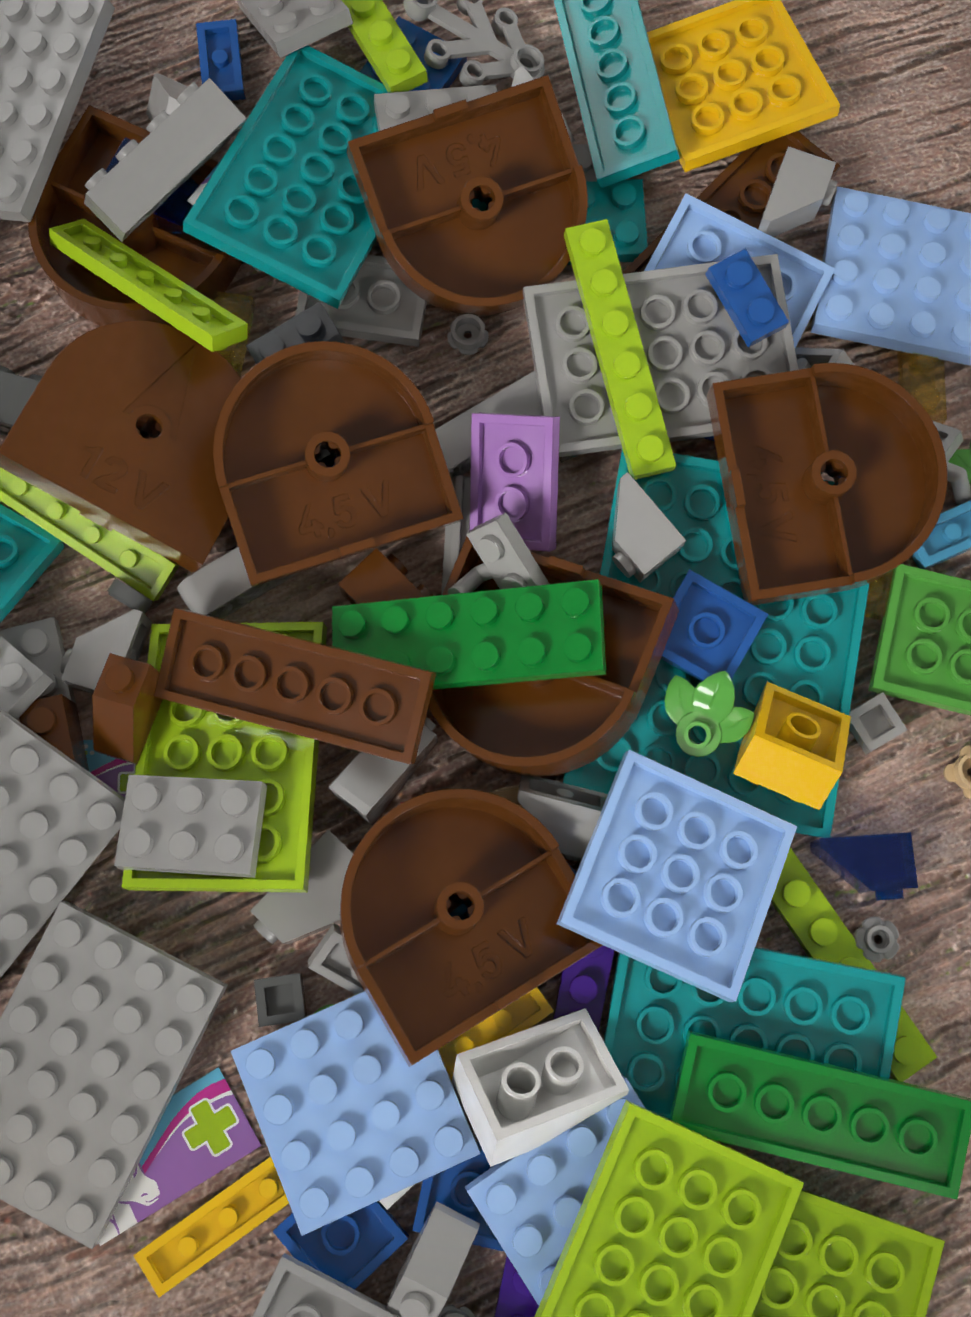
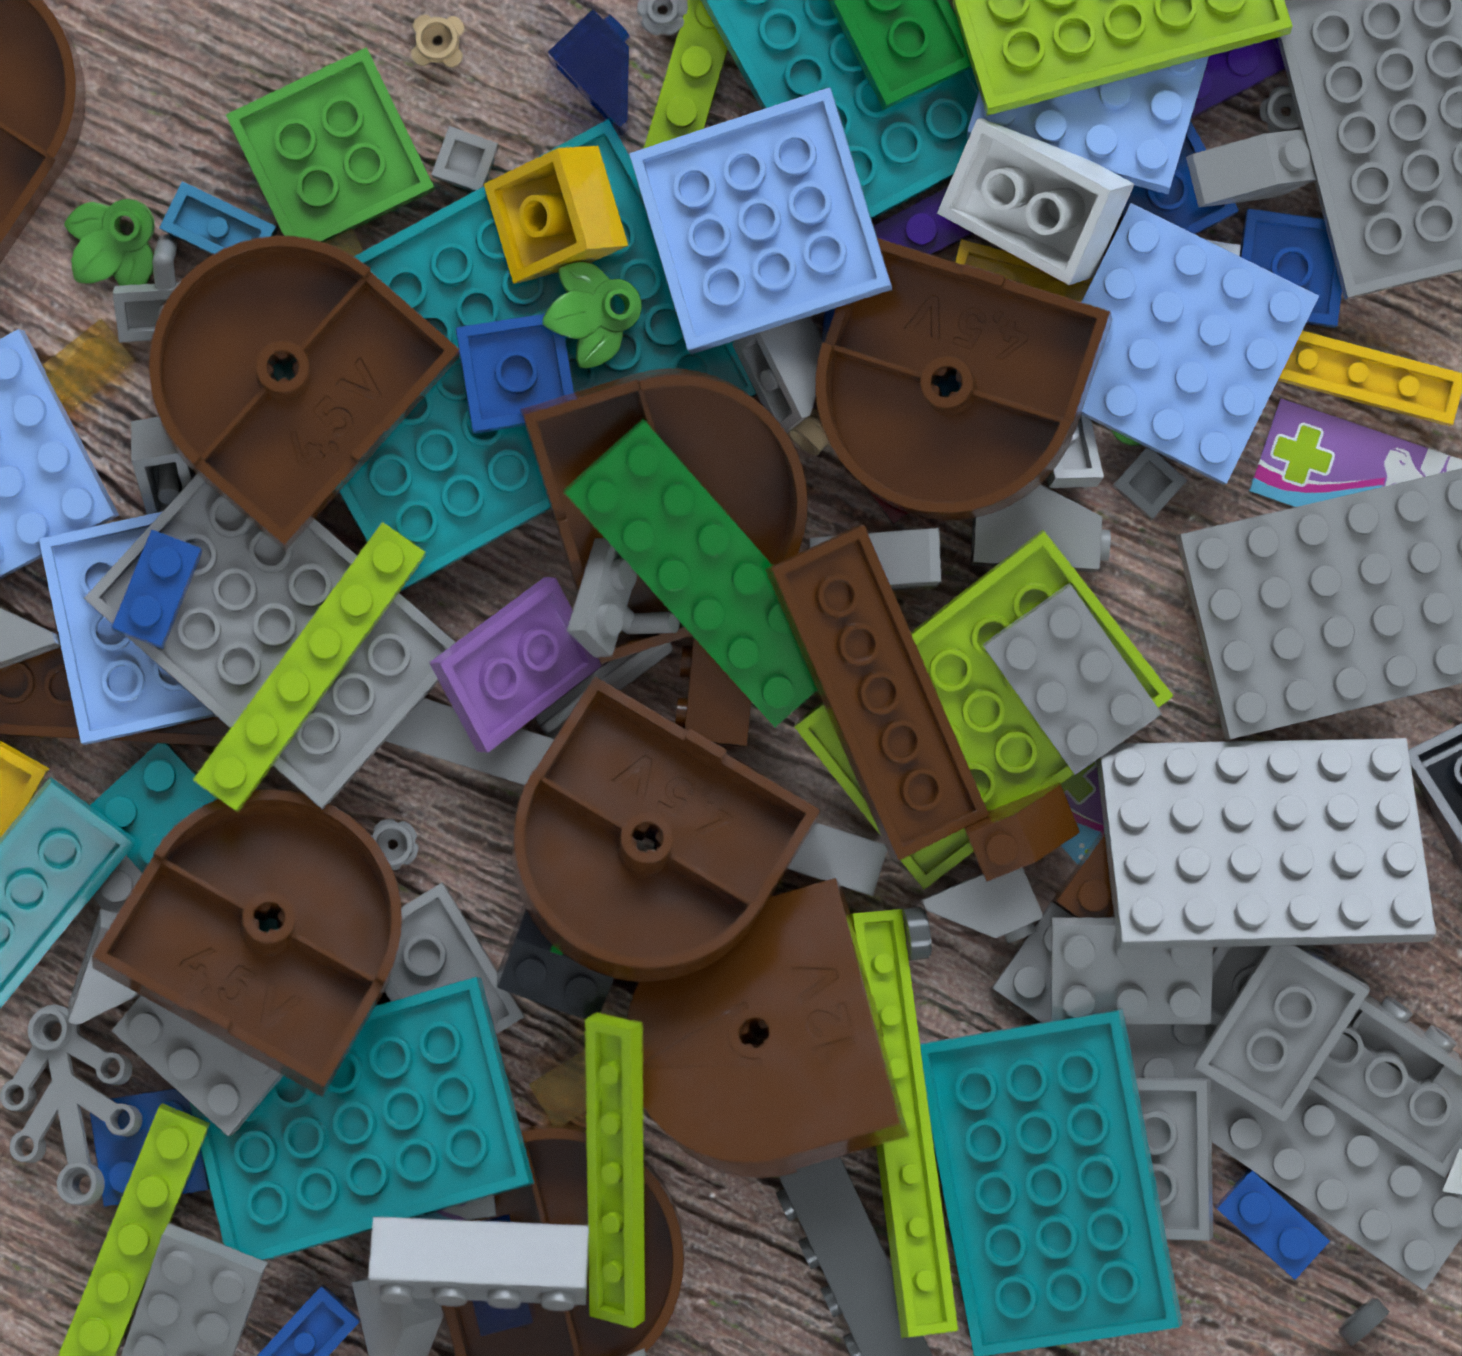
camera: 130 degrees left, 10 degrees up
light grey slope [612,472,686,583] -> none

